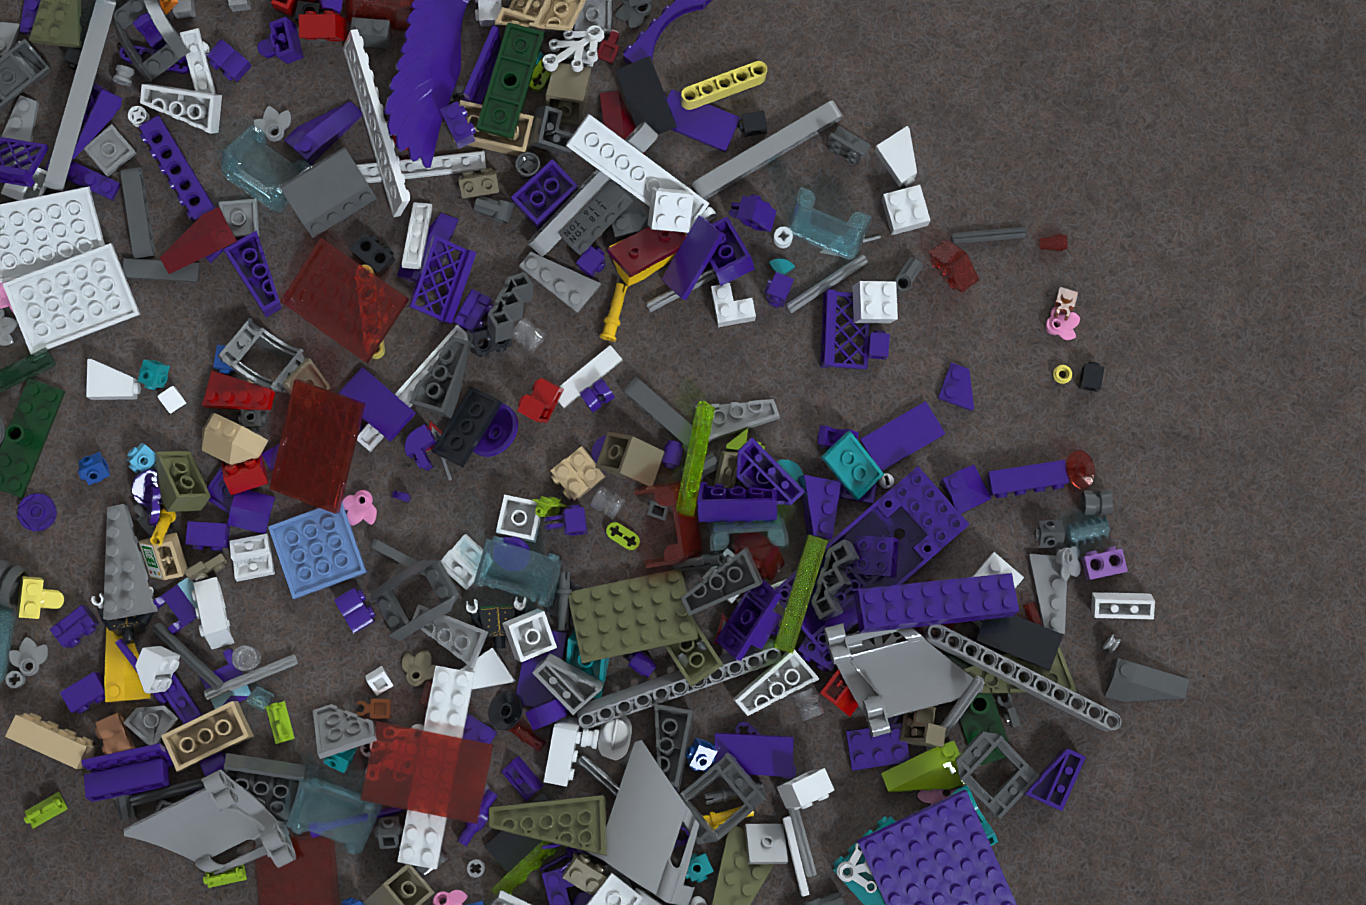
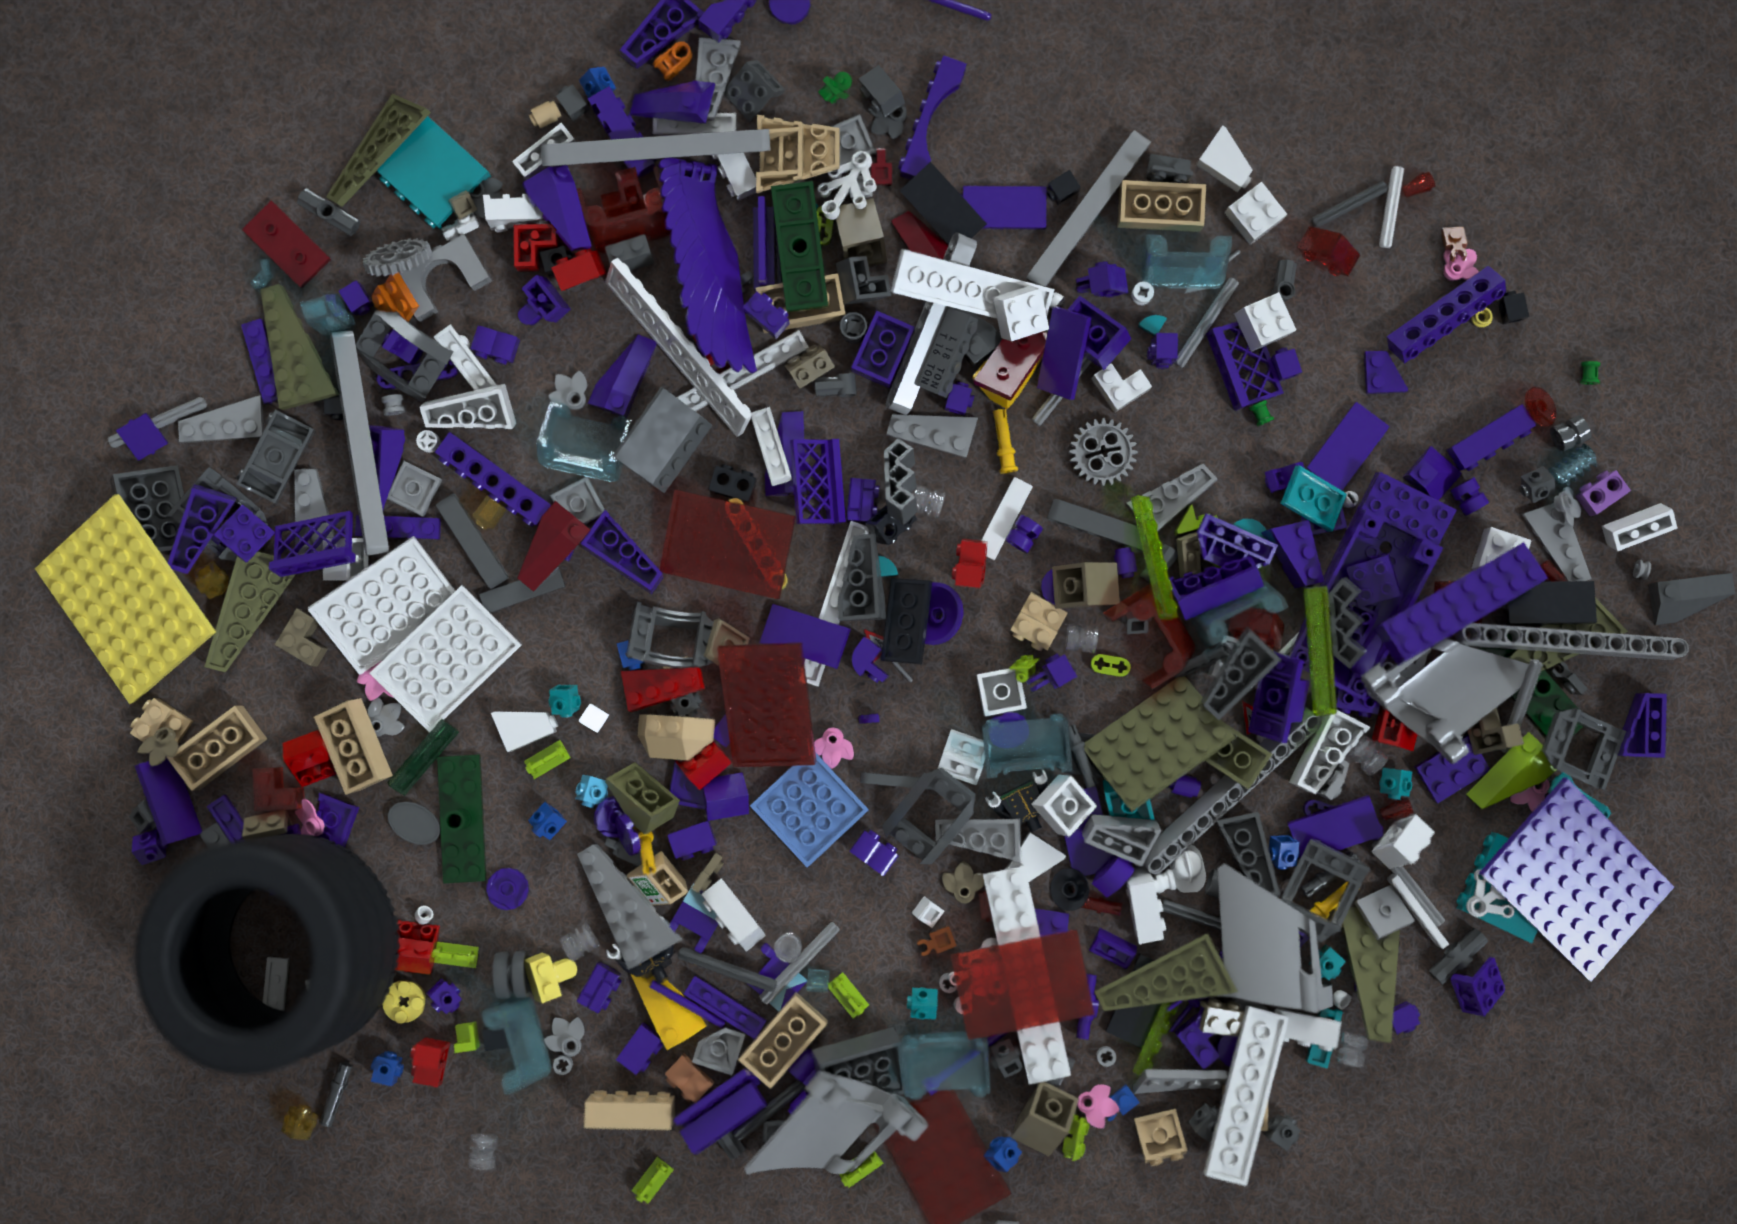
camera: 20 degrees left, 5 degrees up
white slope [135,646,181,694] -> none
white slope [229,534,275,582] -> none
light grey plate [313,704,377,759] -> none
light yellow beam [681,61,767,110] -> none
none -> clear yellow brick [472,496,507,530]
none -> lime hinge [524,740,571,779]
none -> clear wheel [560,923,599,962]
none -> teal tile [878,556,898,577]
none -> light grey gear [1069,418,1138,487]
none -> tan brick [1117,180,1206,232]
none -> green bush [1249,400,1274,427]
none -> light grey plate [1316,760,1349,800]
none -> white axle [1379,166,1404,248]
none -> teal brick [1379,768,1412,800]
none -> clear red cone [1380,797,1414,821]
none -> dark purple brick [1387,266,1506,364]
none -> dark purple wheel [1450,477,1489,516]
none -> green bush [1580,361,1600,385]

